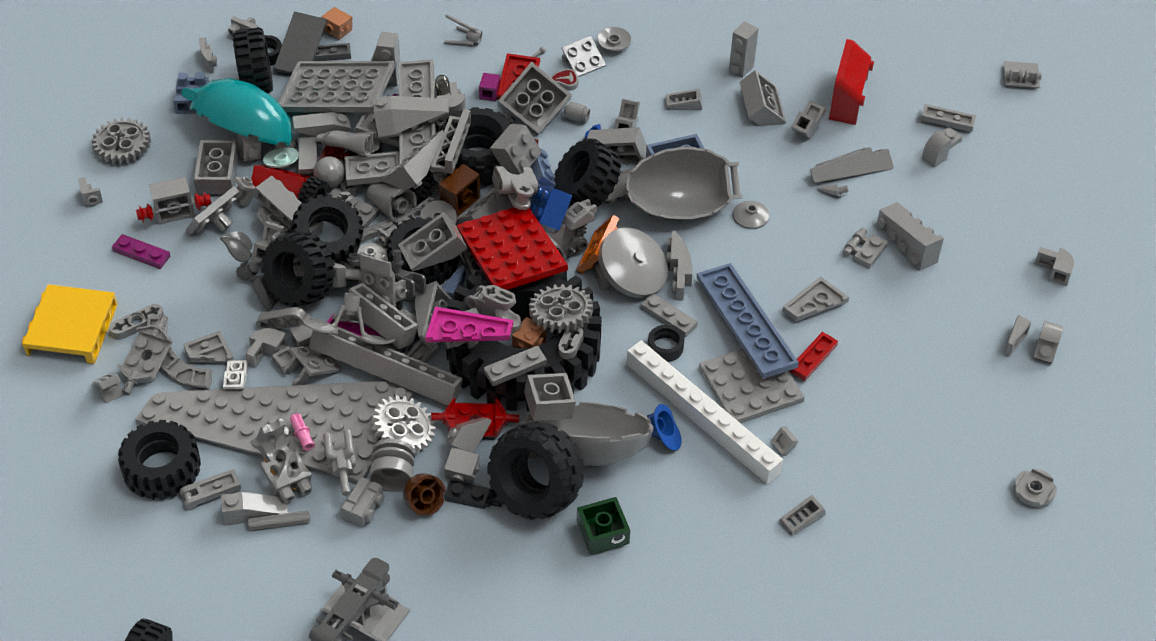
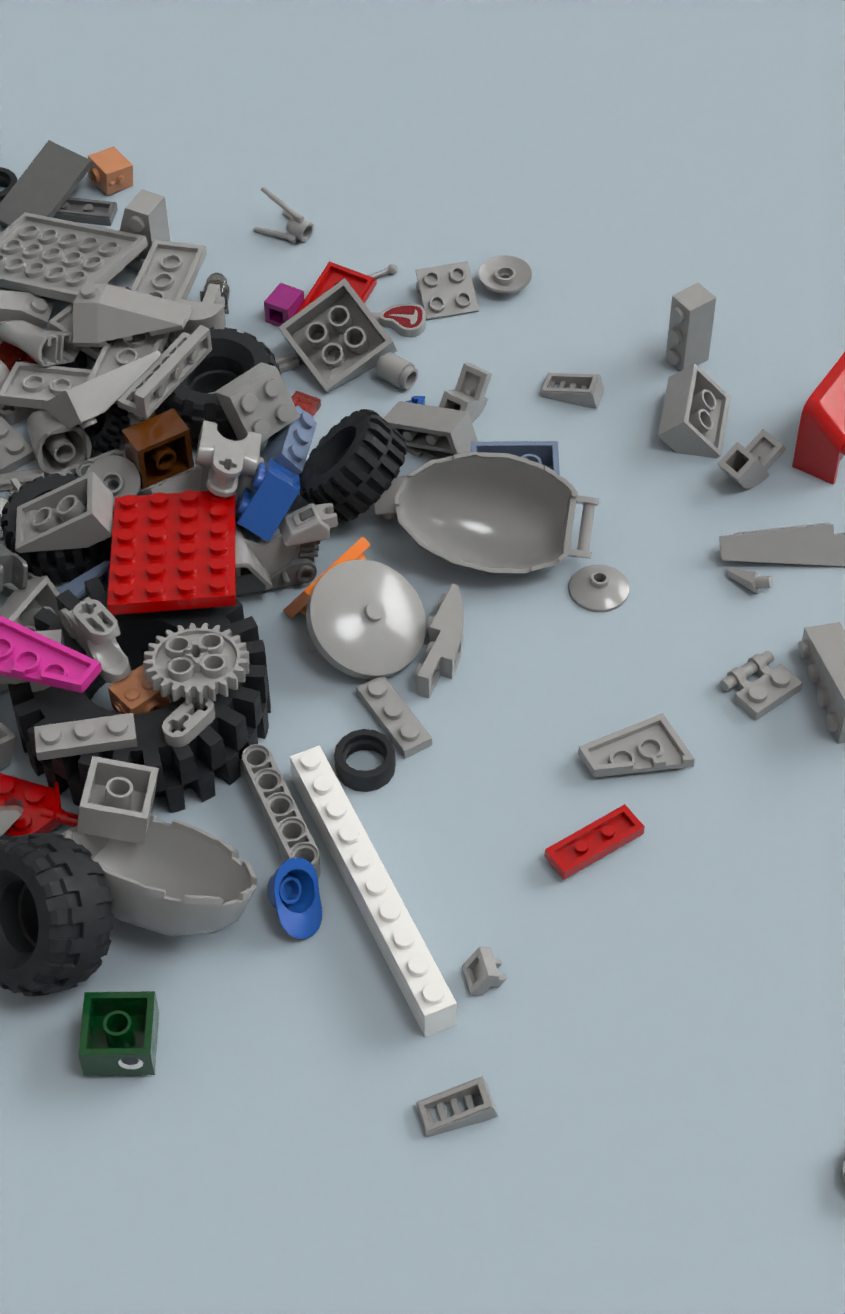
camera: 20 degrees right, 0 degrees up
sand blue plate [697,263,799,379] -> none
light grey plate [699,349,805,423] -> none
none -> light grey beam [242,744,321,879]

